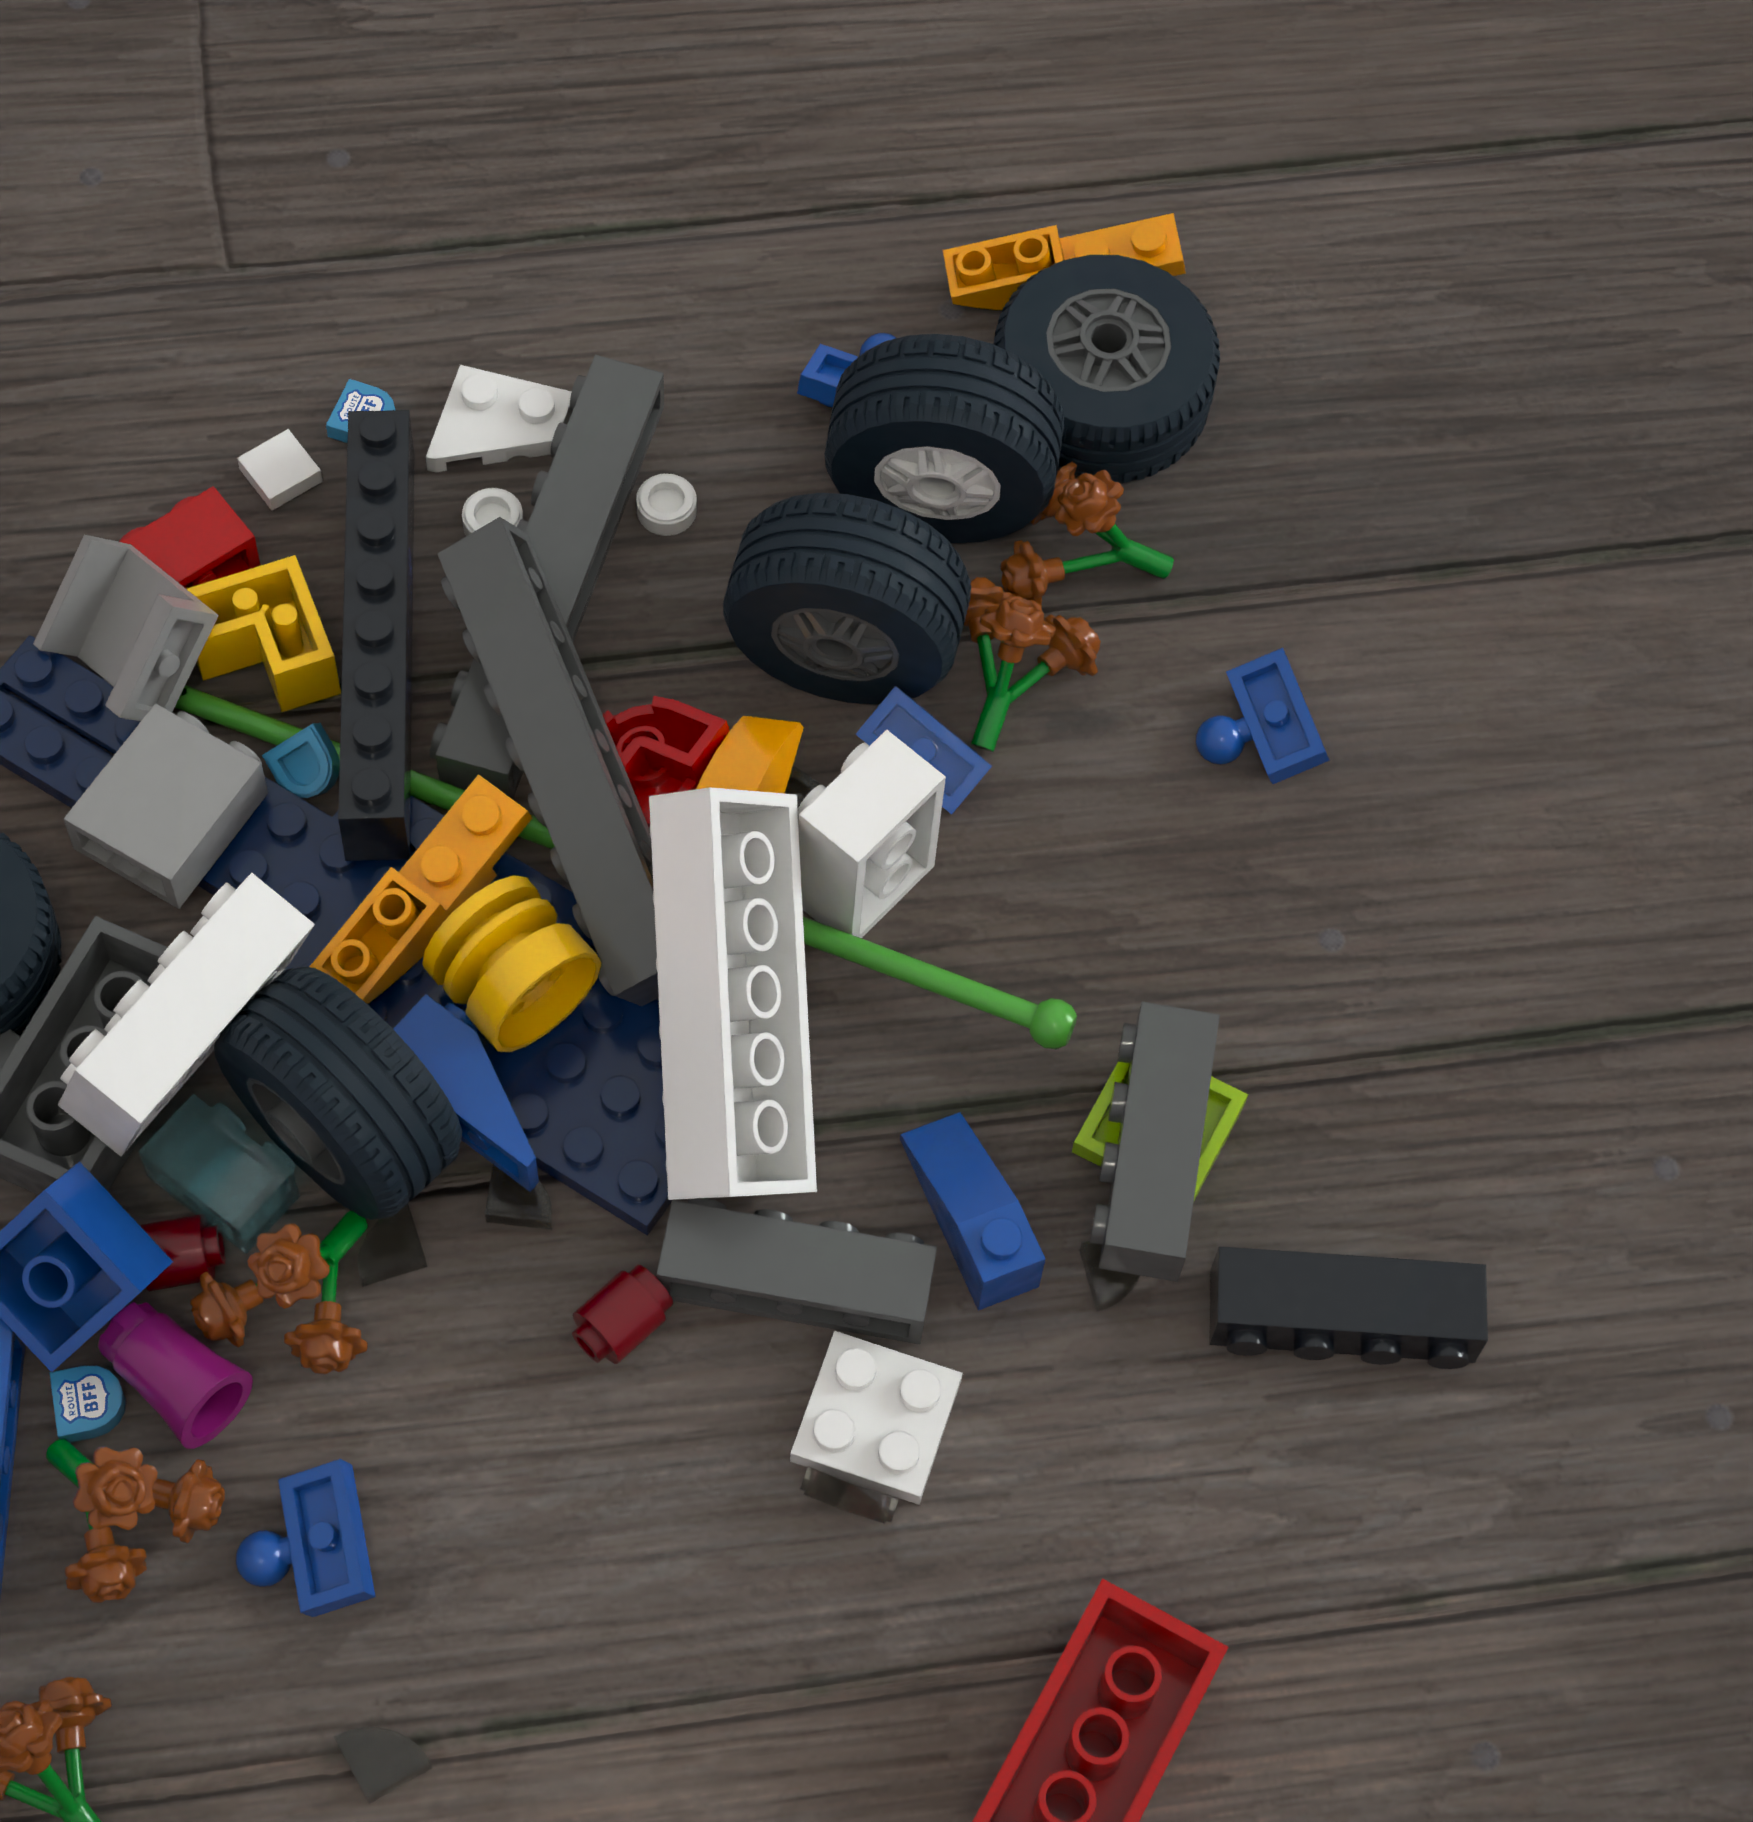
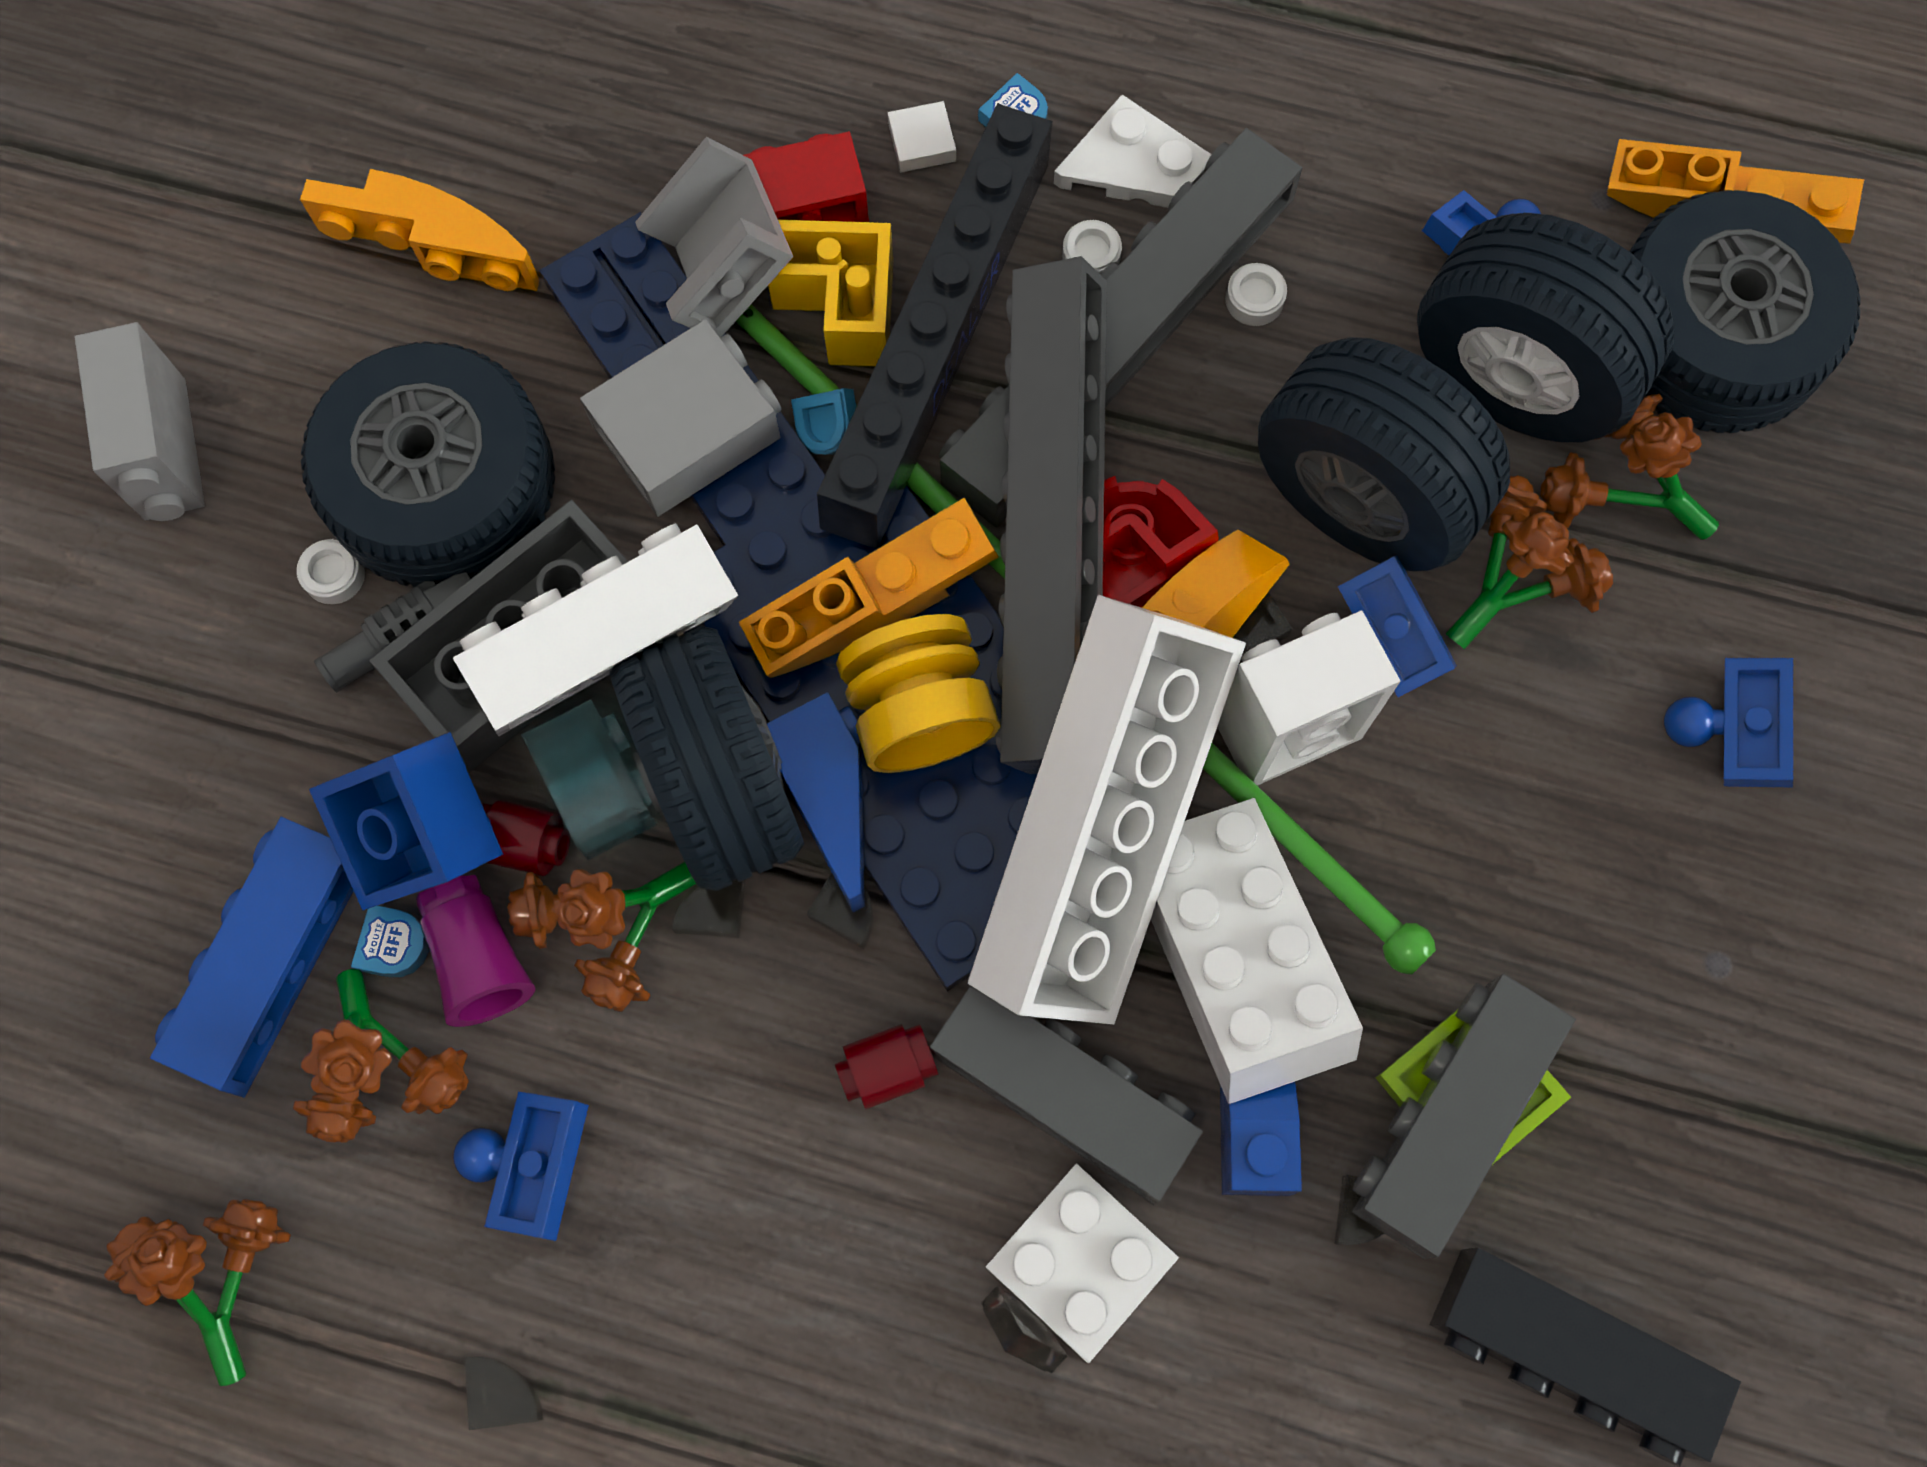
camera: 30 degrees right, 10 degrees up
none -> white brick [1151,798,1363,1104]

